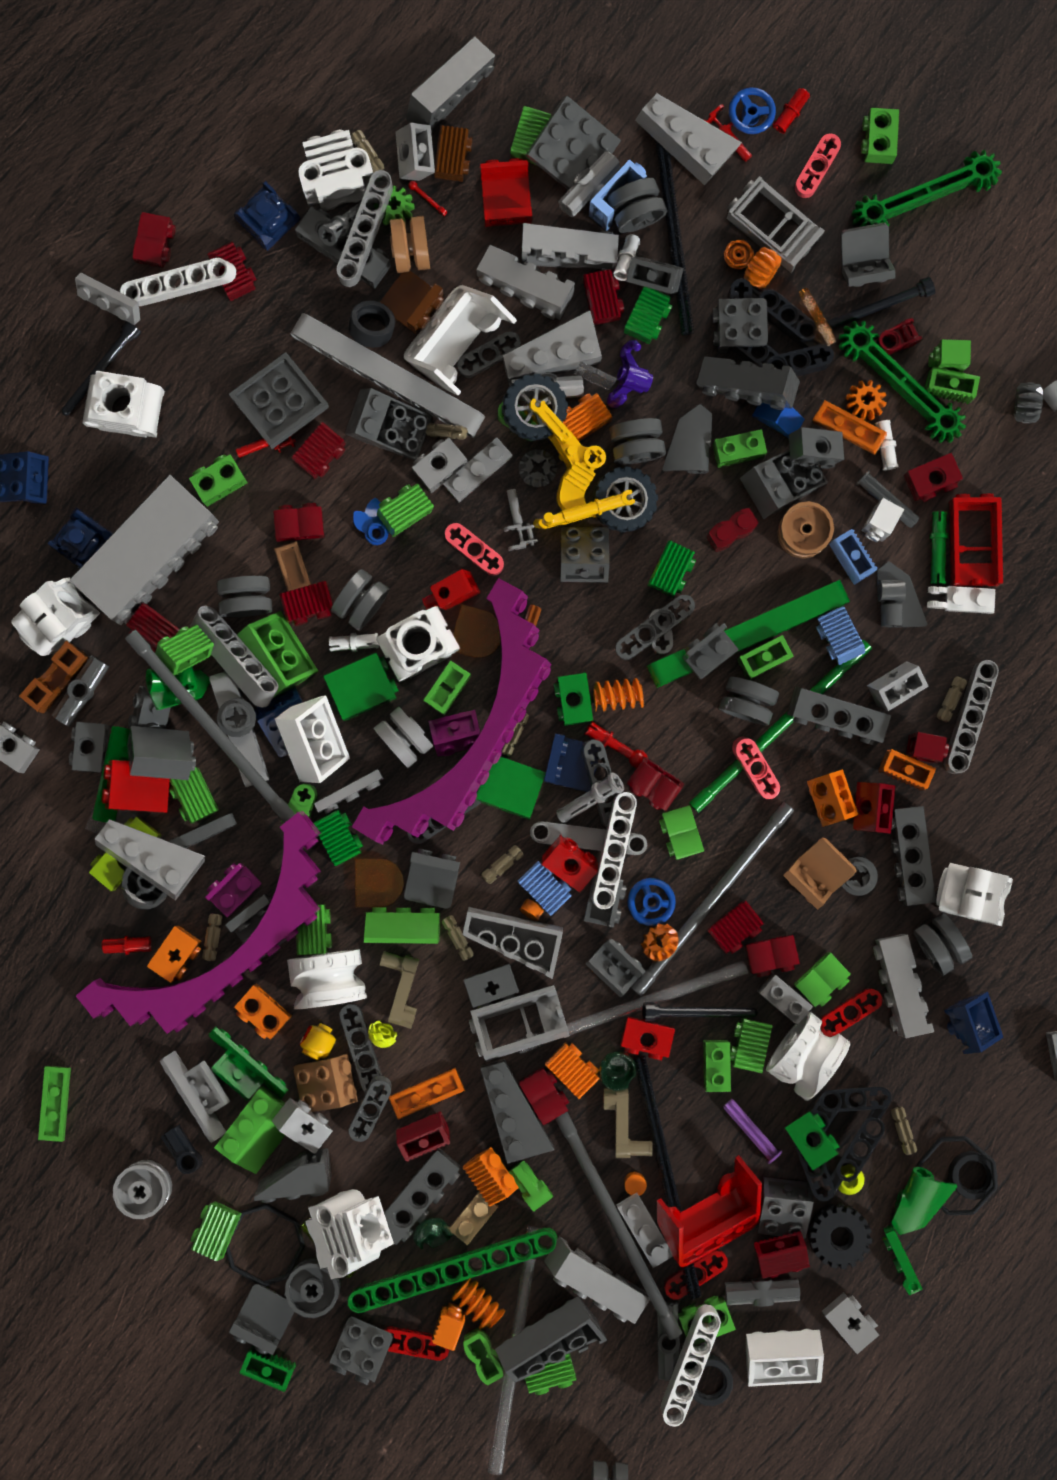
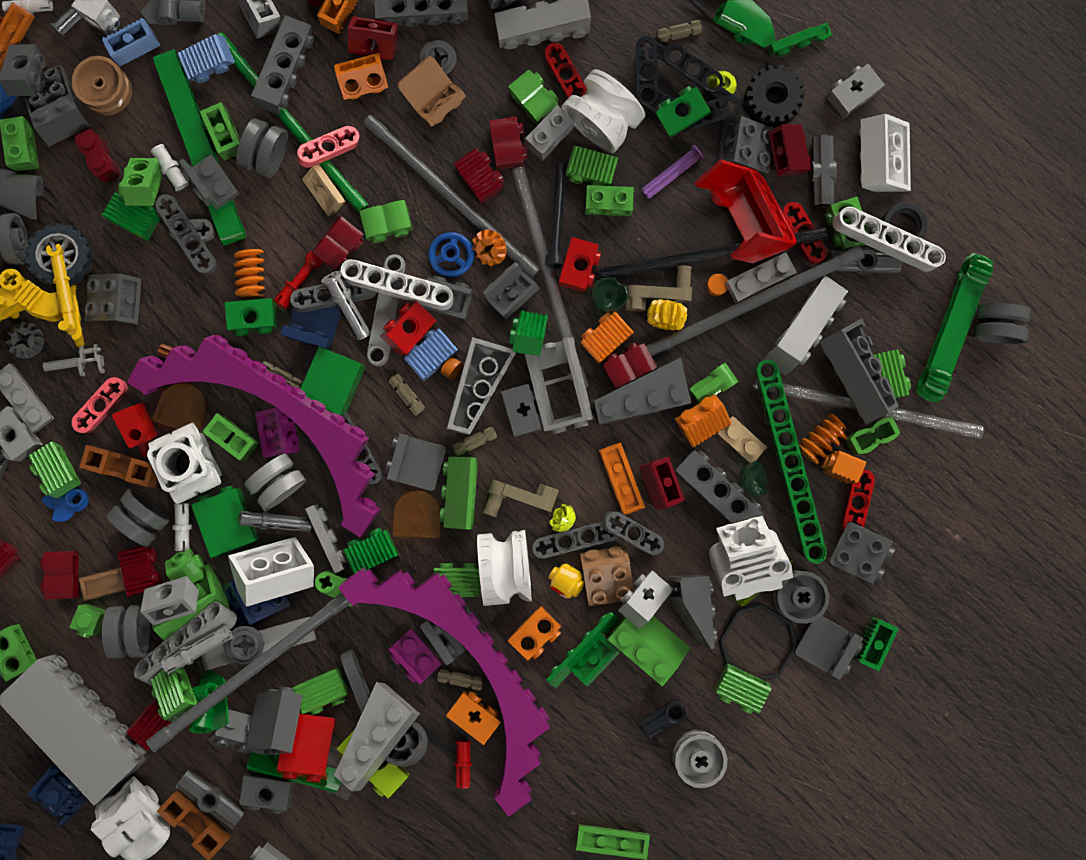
camera: 85 degrees left, 0 degrees up
light grey bracket [160,1051,230,1143] -> none
none -> bright green brick [69,603,106,638]
none -> dark orange arch [79,445,158,488]
none -> bright green brick [118,158,162,206]
none -> light grey brick [140,576,199,625]
none -> white pin [151,144,188,191]
none -> light grey pin [161,625,233,674]
none -> bright green brick [165,548,205,583]
none -> dark grey pin [238,511,312,533]
none -> tan plate [302,164,345,216]
none -> green brick [509,310,548,357]
none -> yellow gear [647,299,687,331]
none -> green arm [916,253,993,403]

